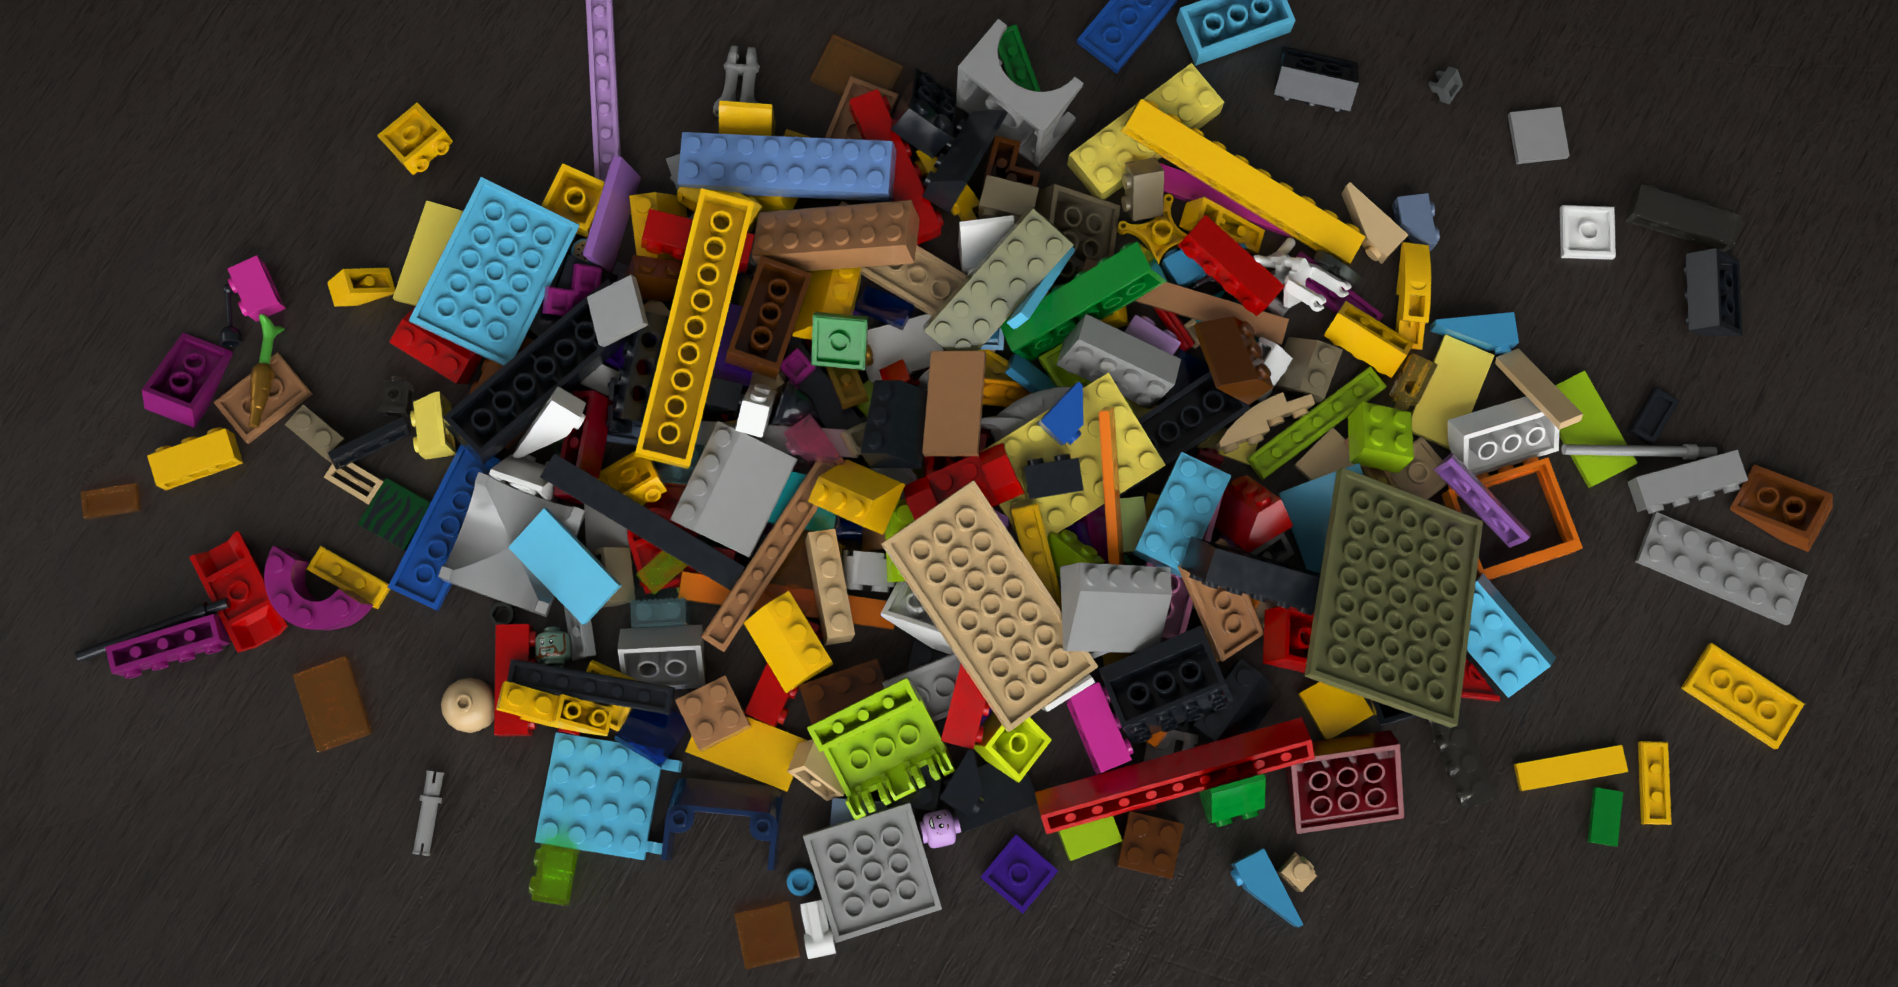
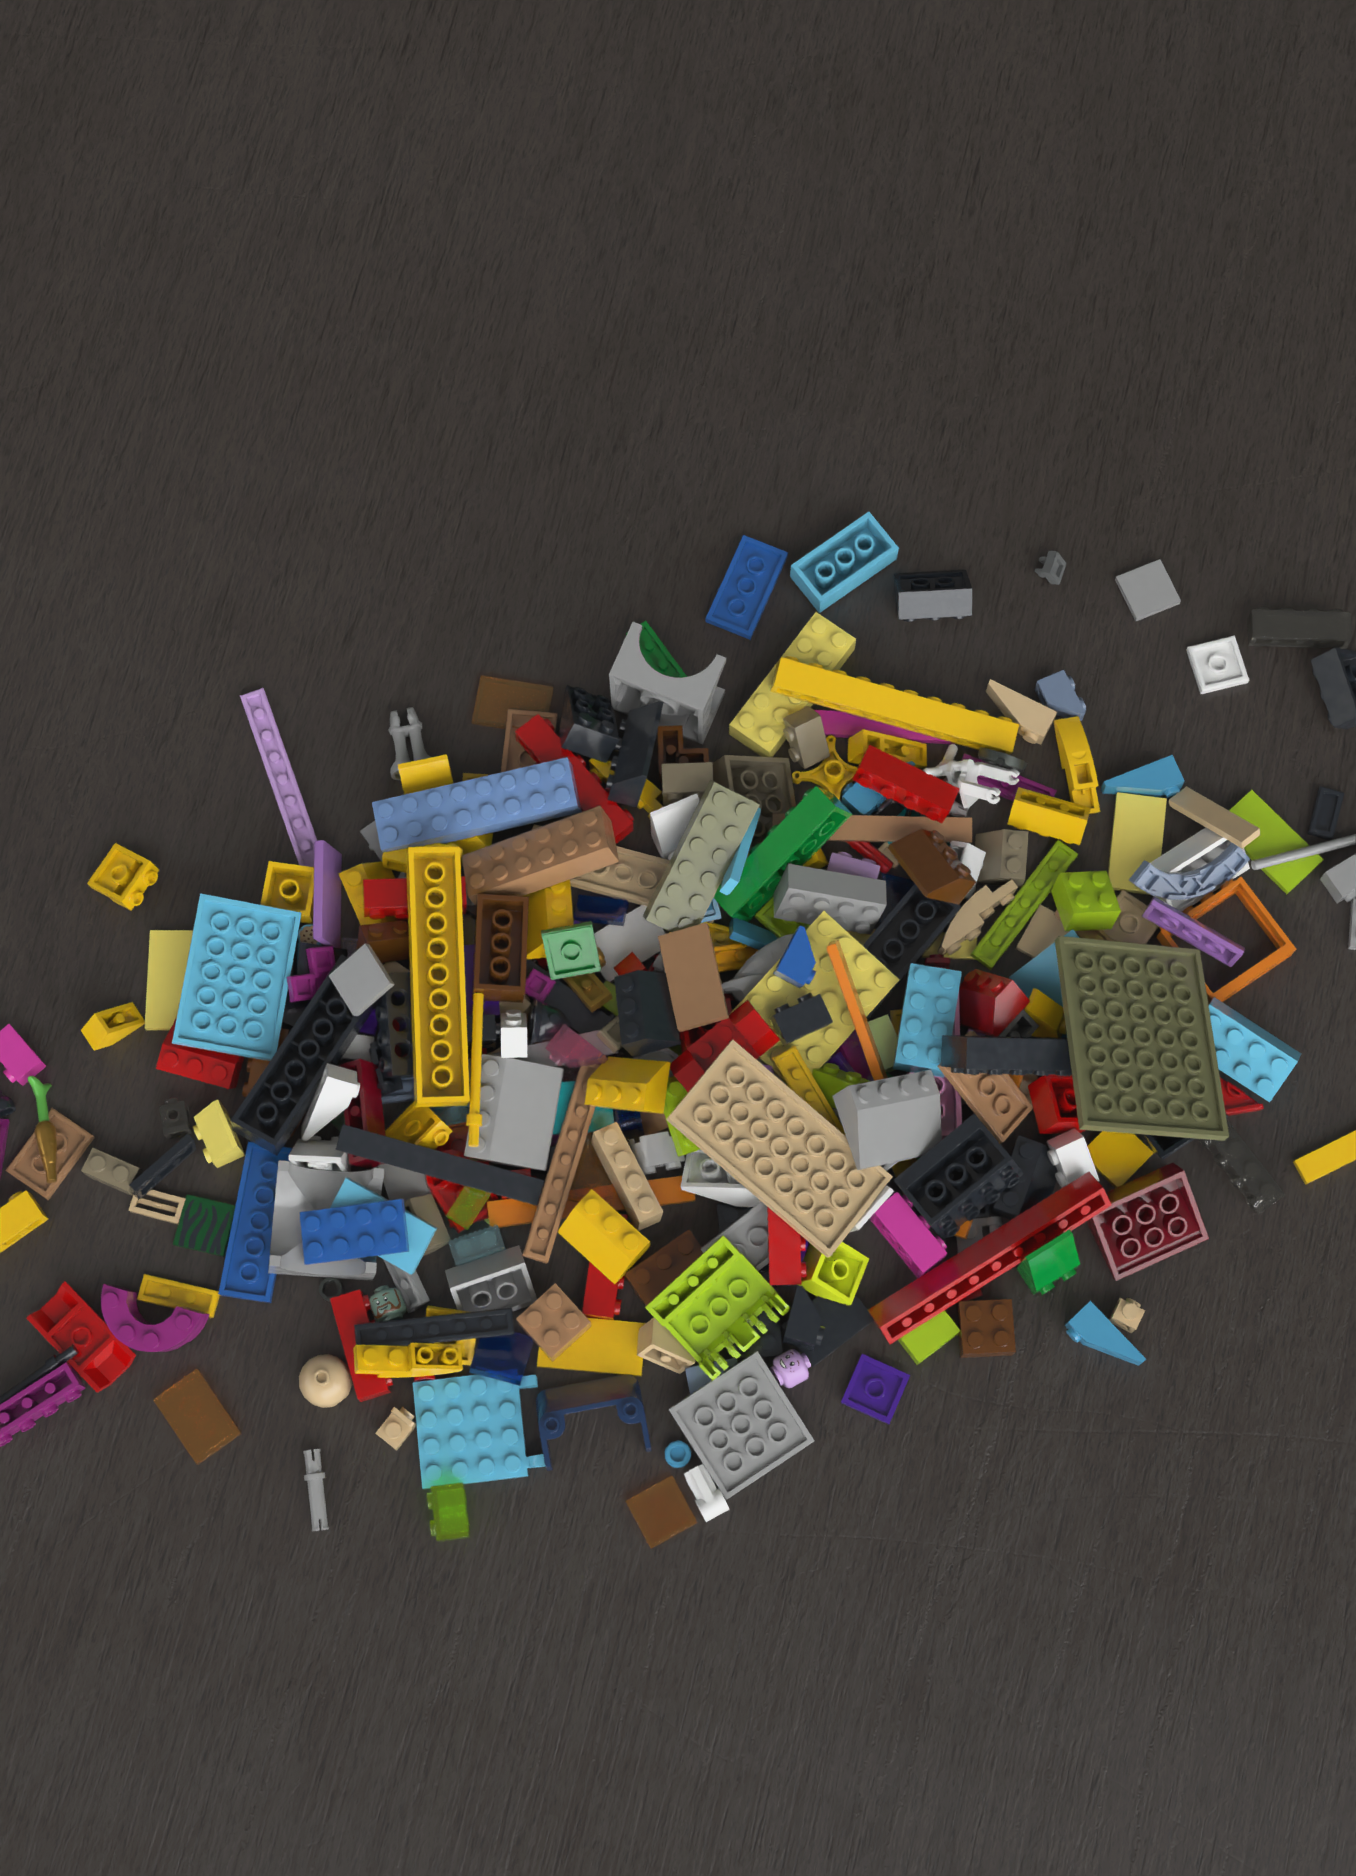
camera: 10 degrees left, 5 degrees down
clear yellow torso [1389,353,1438,411] -> none
none -> blue plate [299,1199,409,1265]
none -> tan bracket [376,1407,417,1450]
none -> yellow bar [466,993,484,1147]
none -> yellow slope [1024,988,1067,1038]
none -> white brick [1047,1128,1100,1187]
none -> sand blue tile [1129,843,1250,900]

